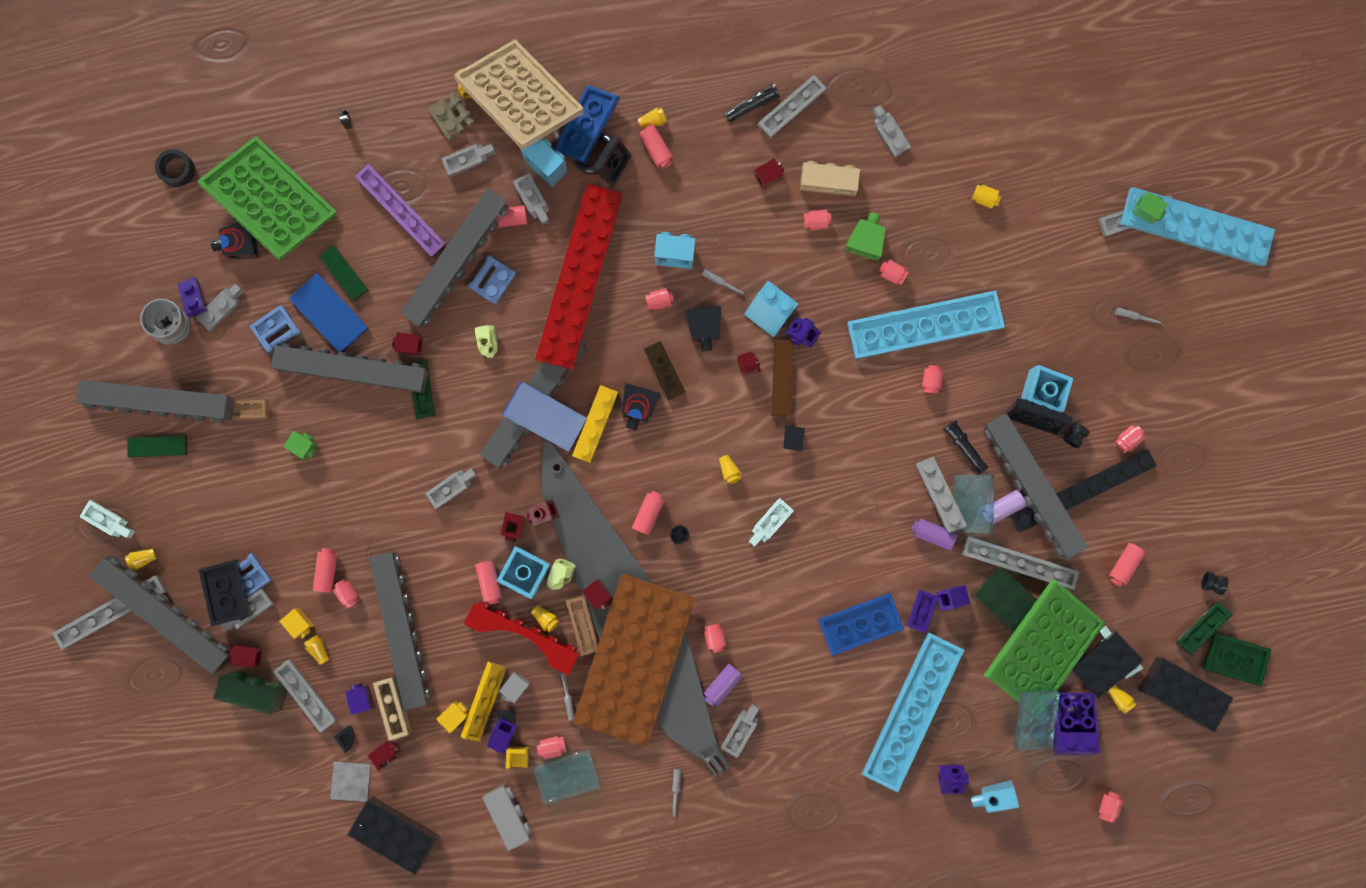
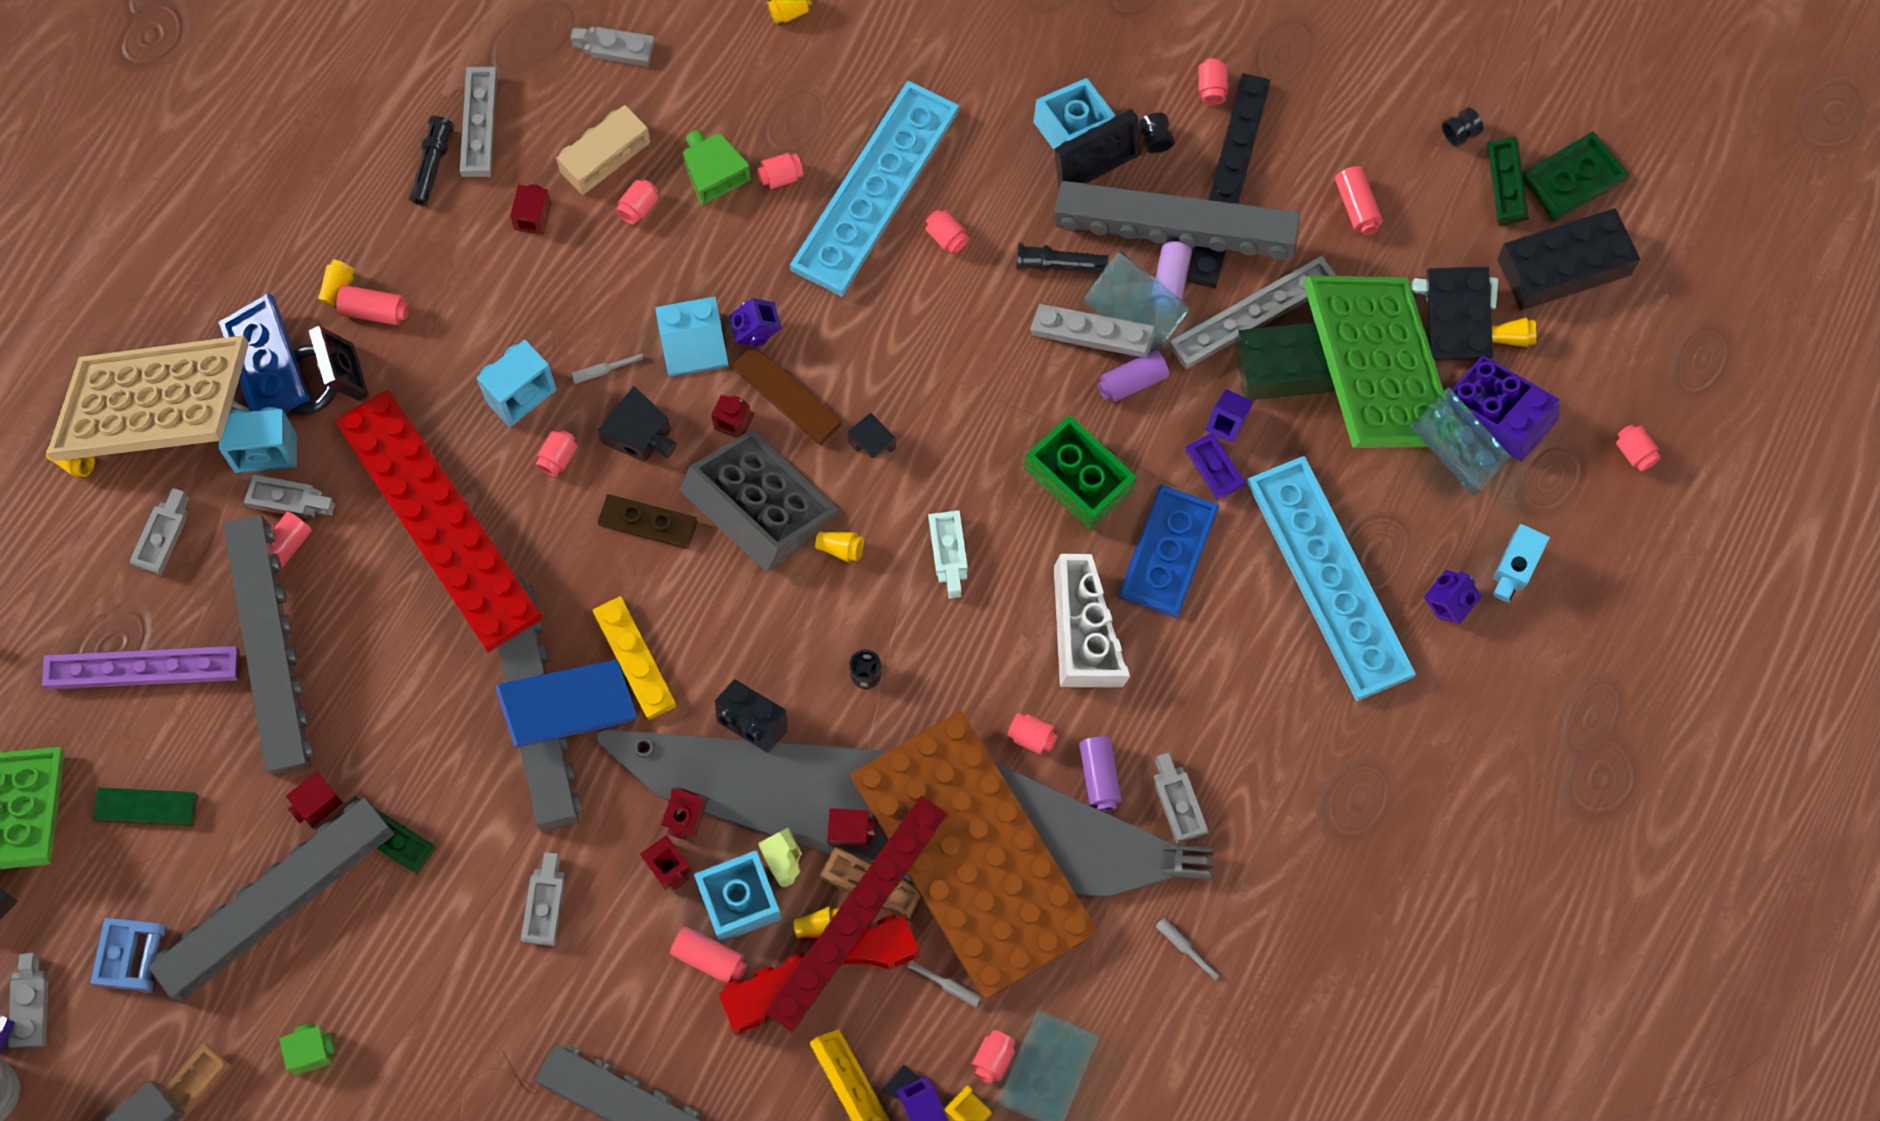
camera: 50 degrees left, 15 degrees down
blue tile [289,273,369,352] -> none
dark tan plate [428,92,475,141] -> none
medium blue plate [467,255,516,305] -> none
yellowish green rock [475,325,498,358] -> none
light grey brick [499,671,531,703] -> none
black torso [621,383,661,431] -> none
coral brick [632,491,665,536] -> none
none -> dark grey slope [680,429,839,572]
none -> black brick [715,679,788,753]
none -> dark red plate [764,795,948,1034]
none -> green brick [1024,415,1137,531]
none -> white wedge [1054,554,1130,688]

